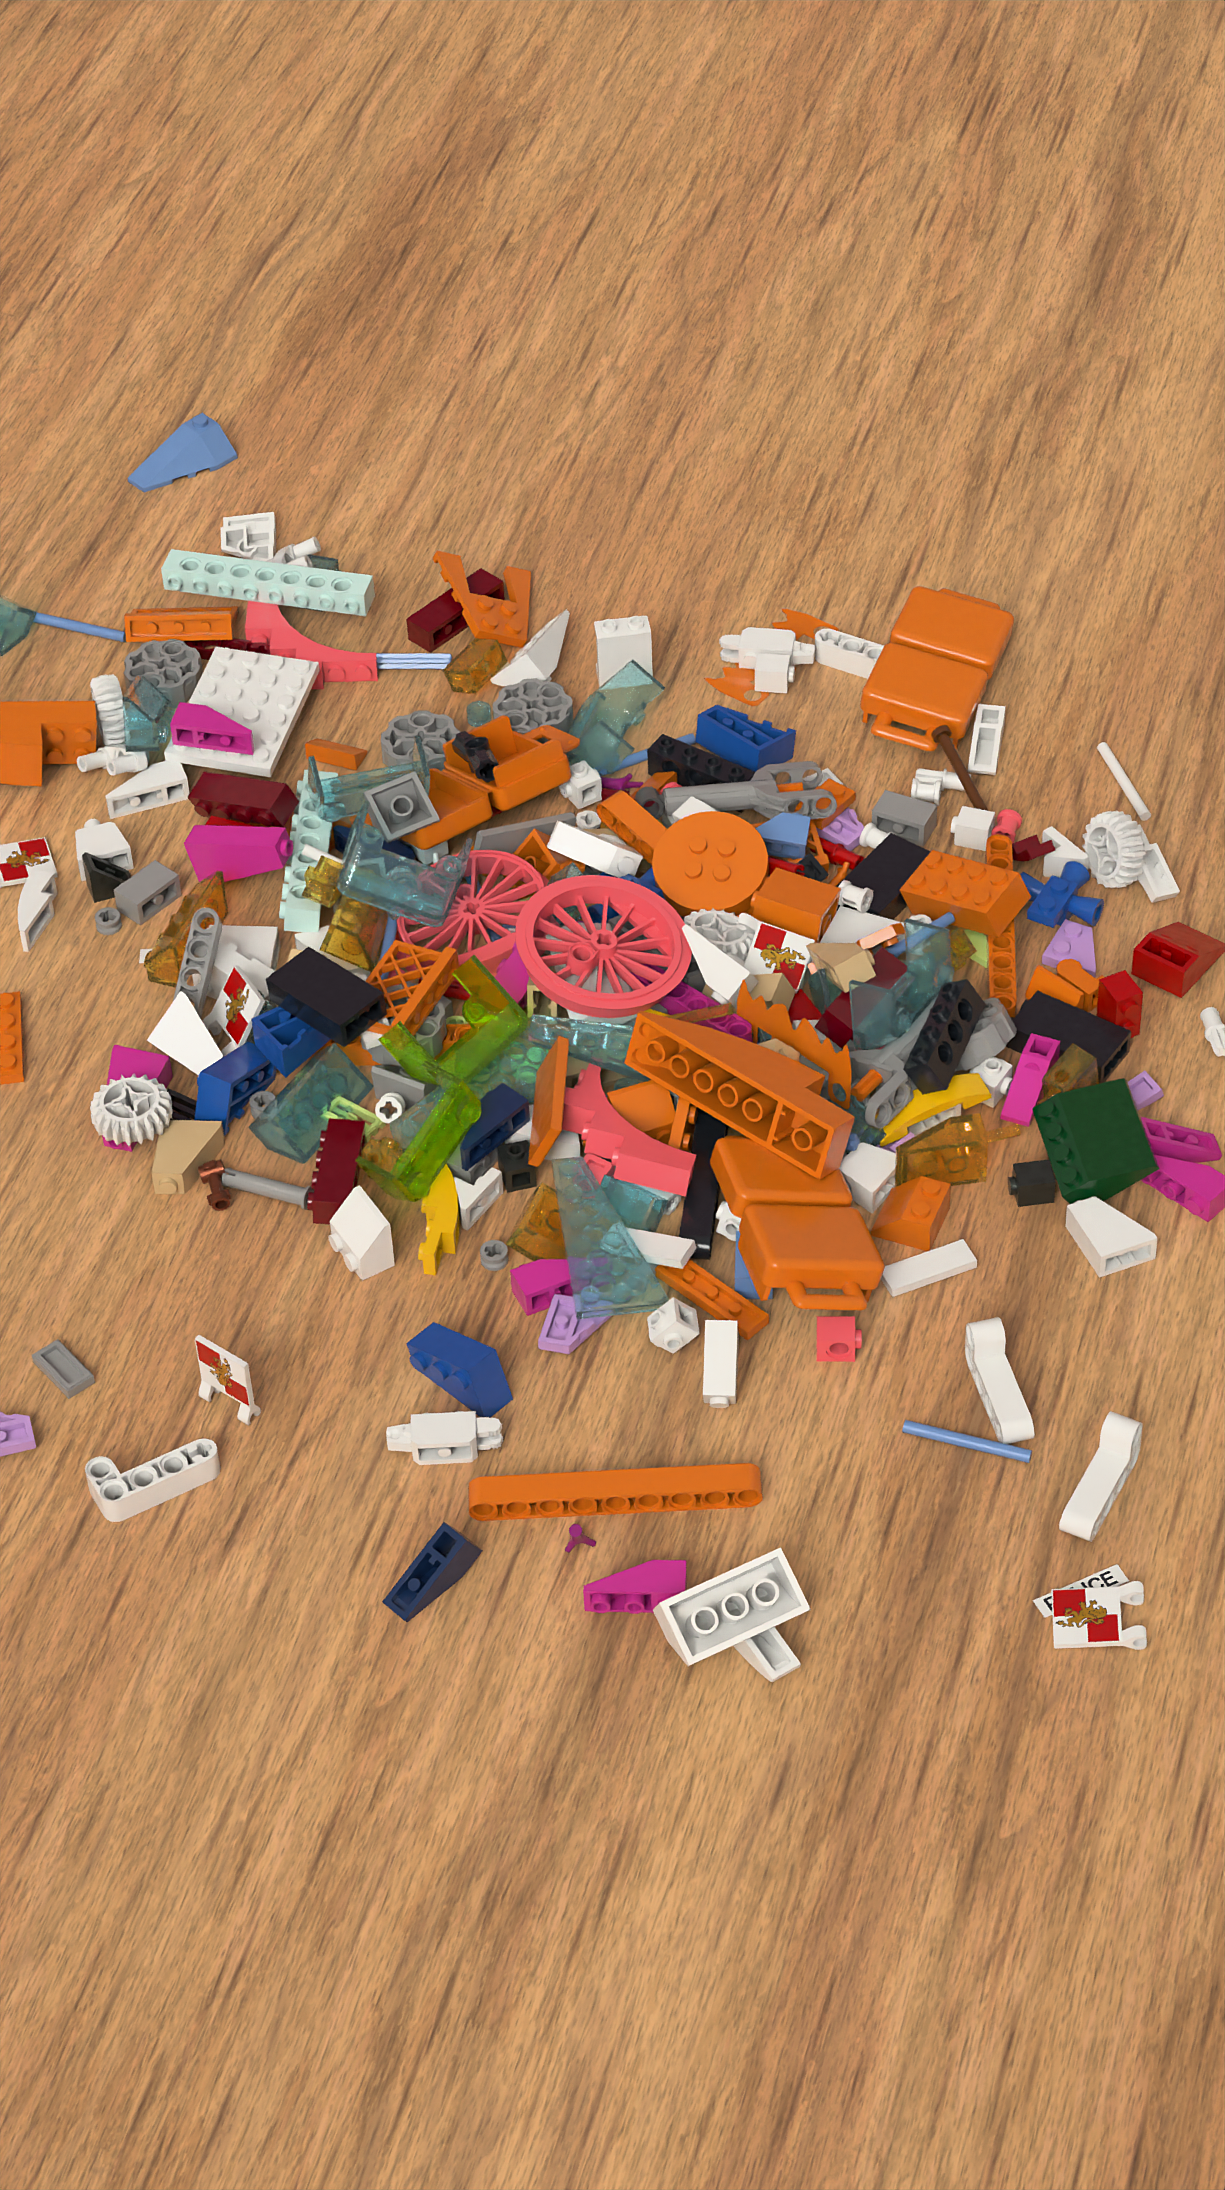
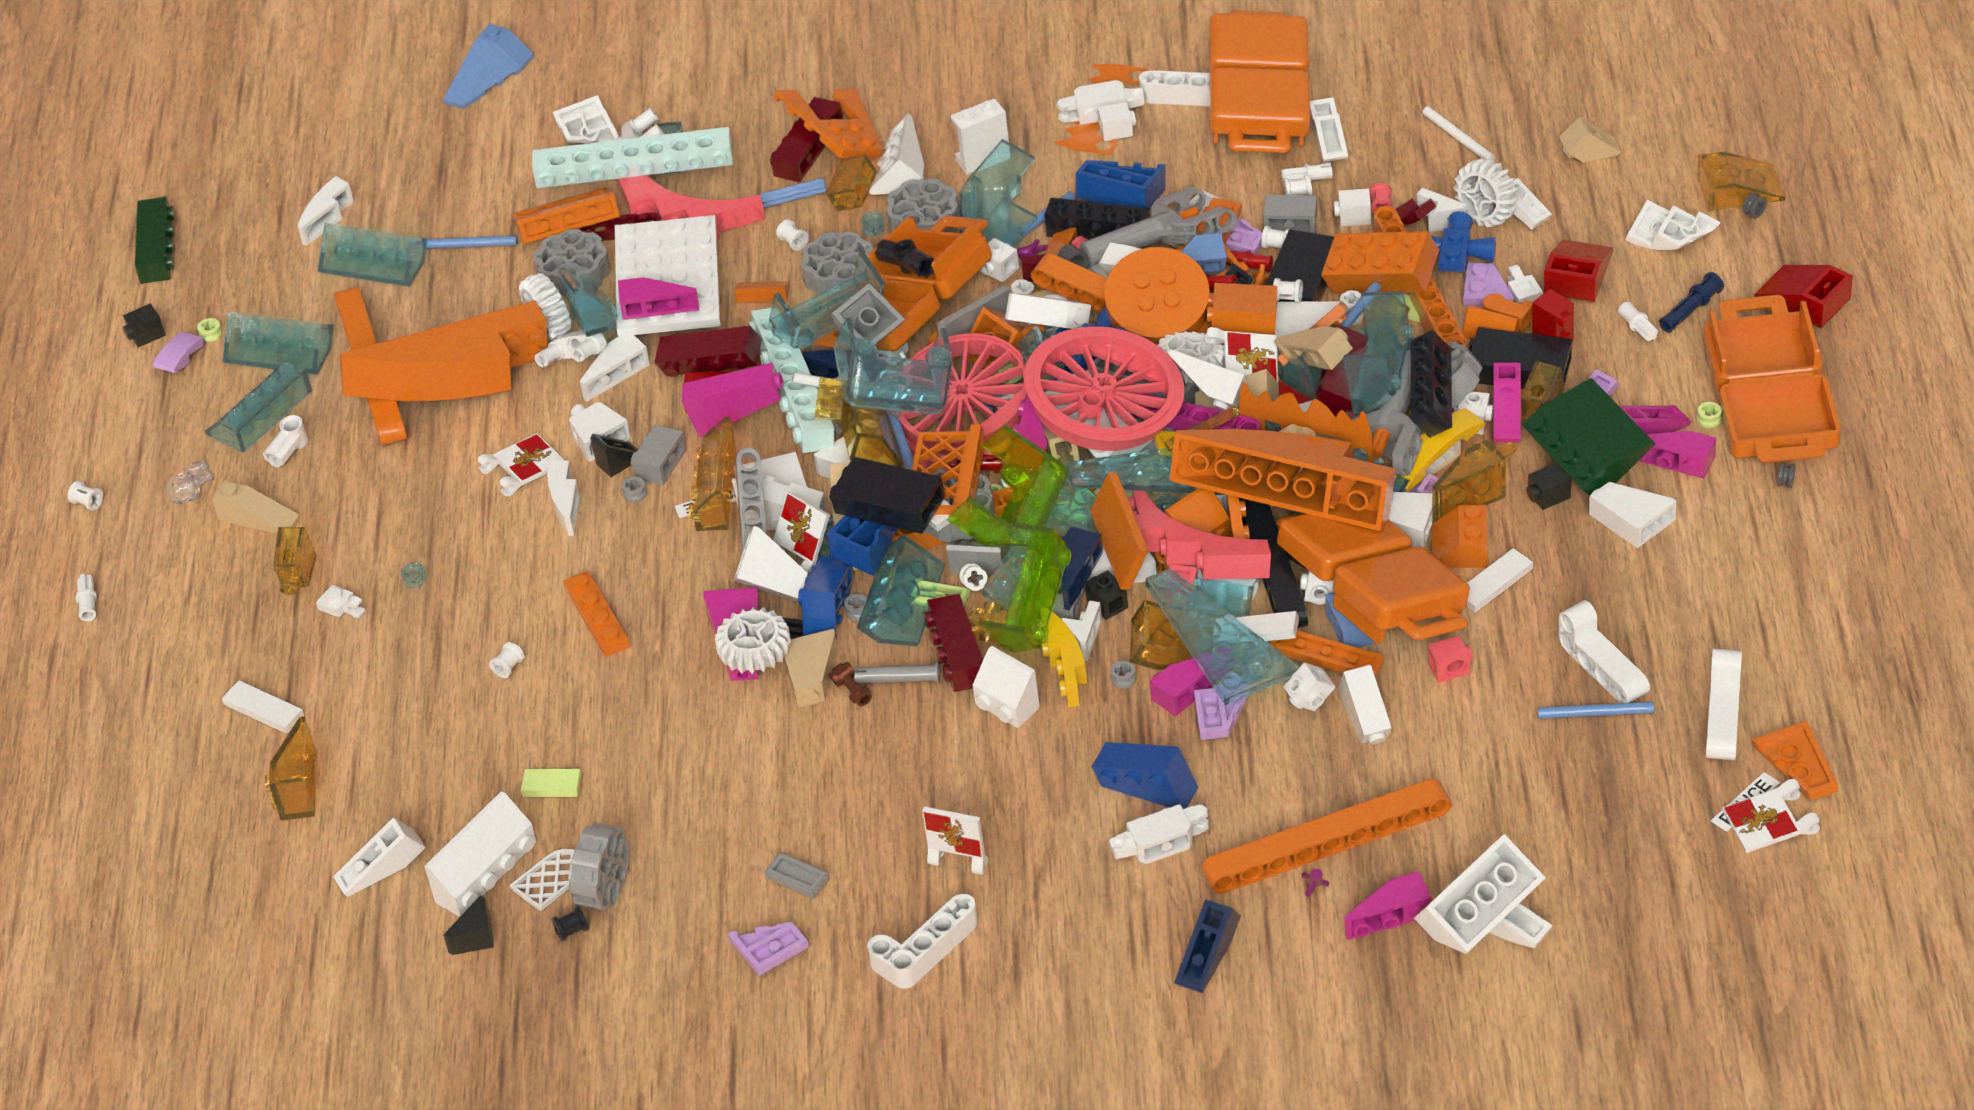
camera: 15 degrees left, 0 degrees up
reddish brown bar [931,725,988,811] -> none
none -> white bush [776,219,809,251]
none -> white plate [1507,265,1543,304]
none -> orange wing [1752,721,1839,801]

